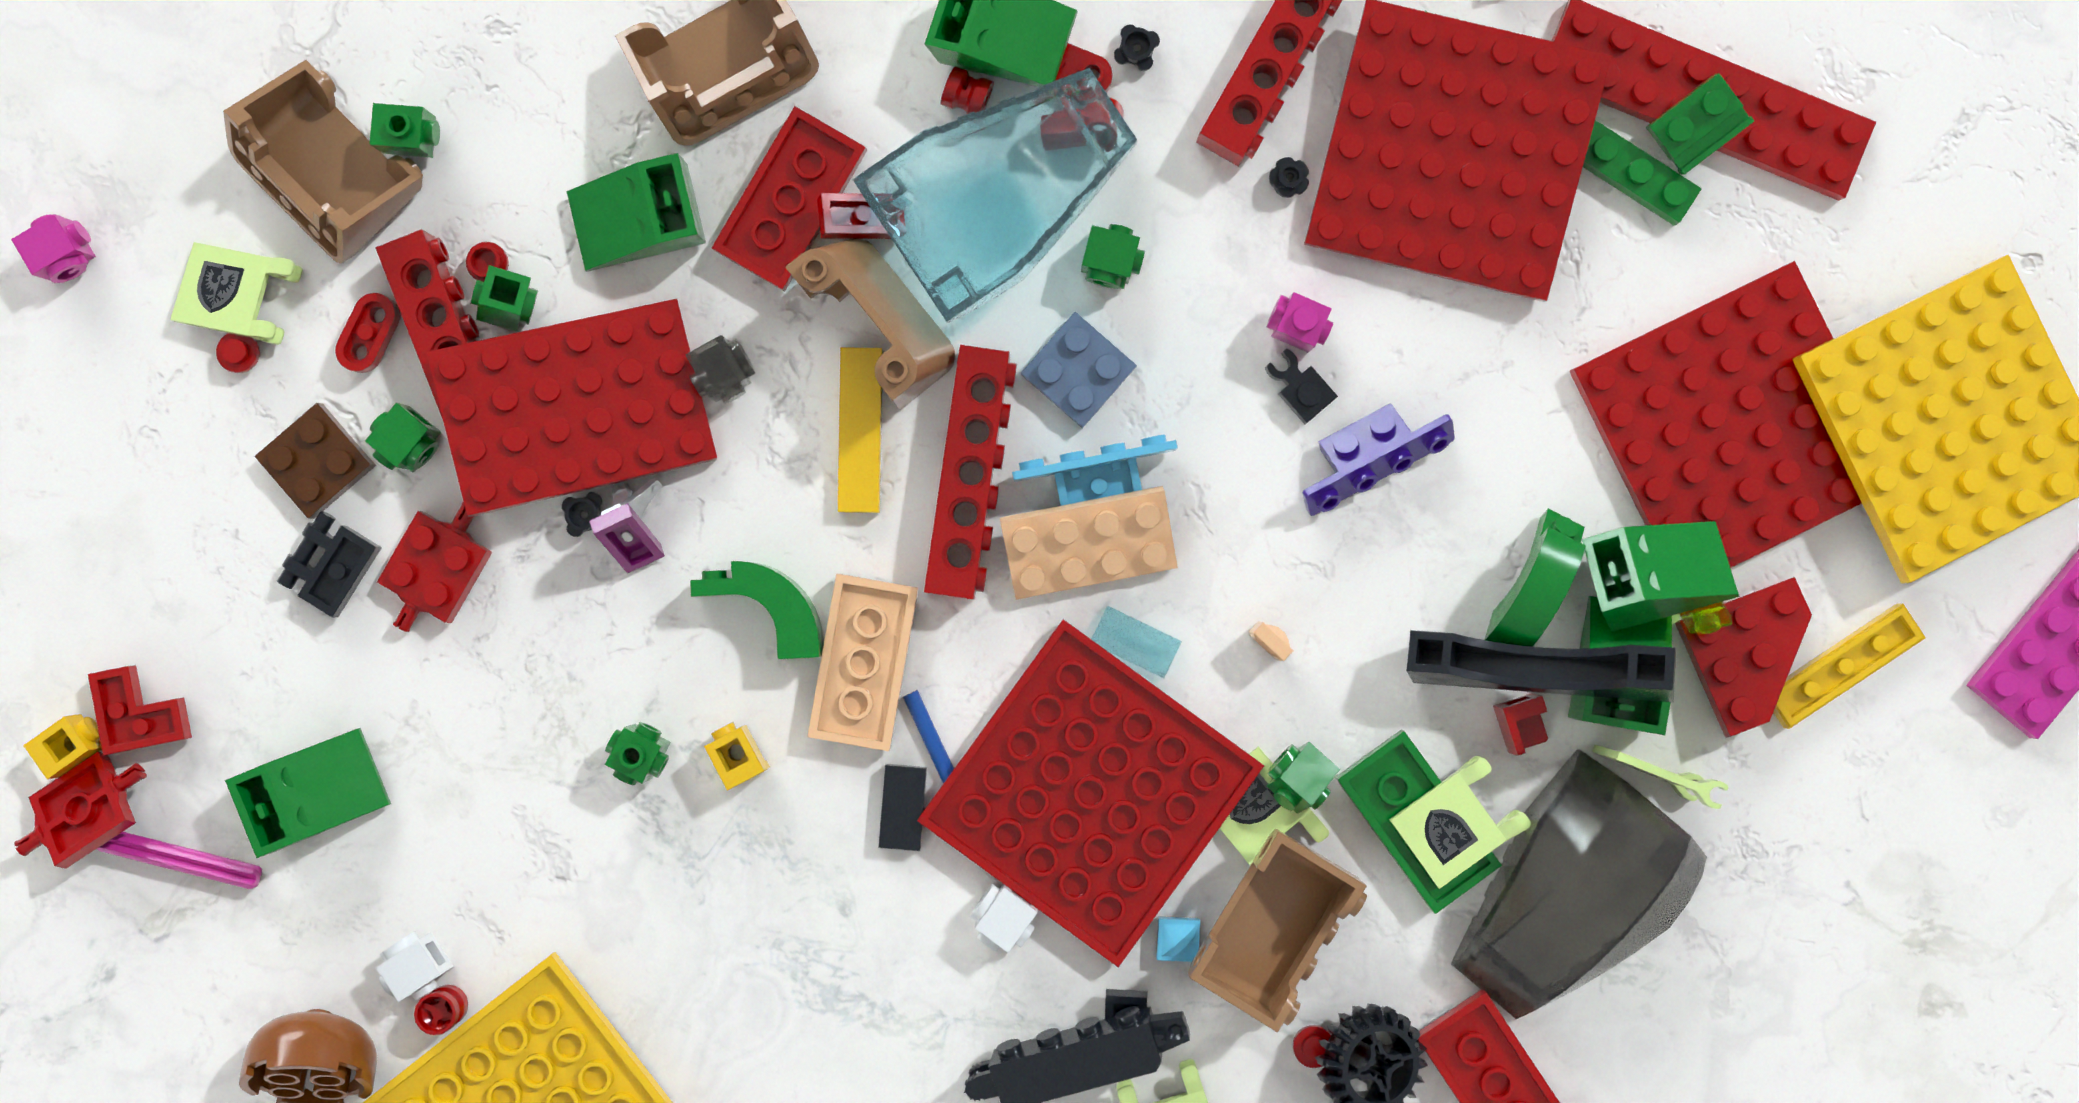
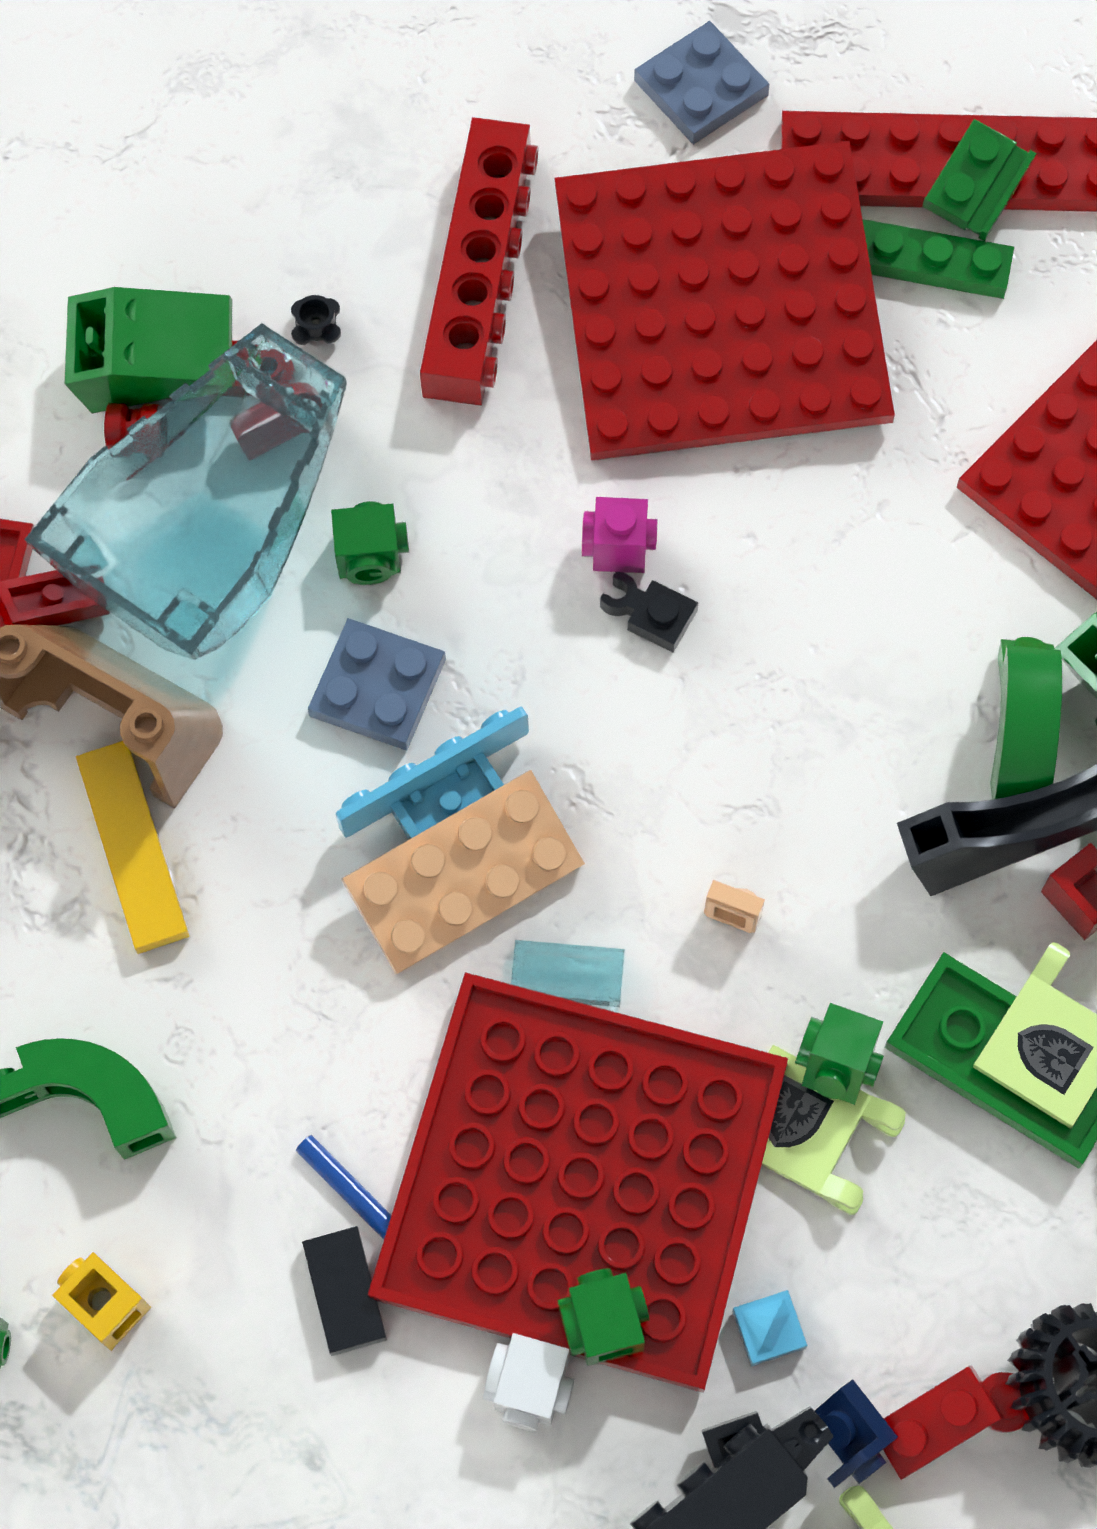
camera: 20 degrees left, 20 degrees down
light nougat plate [807,574,919,751] -> none
red brick [924,345,1017,599] -> none
medium nougat windscreen [1188,829,1367,1033] -> none
black plate [1269,157,1309,198] -> none
bracket [1302,403,1455,516] -> none
none -> green brick [557,1268,650,1366]
none -> dark blue bracket [815,1379,898,1488]
none -> red plate [883,1365,1004,1480]

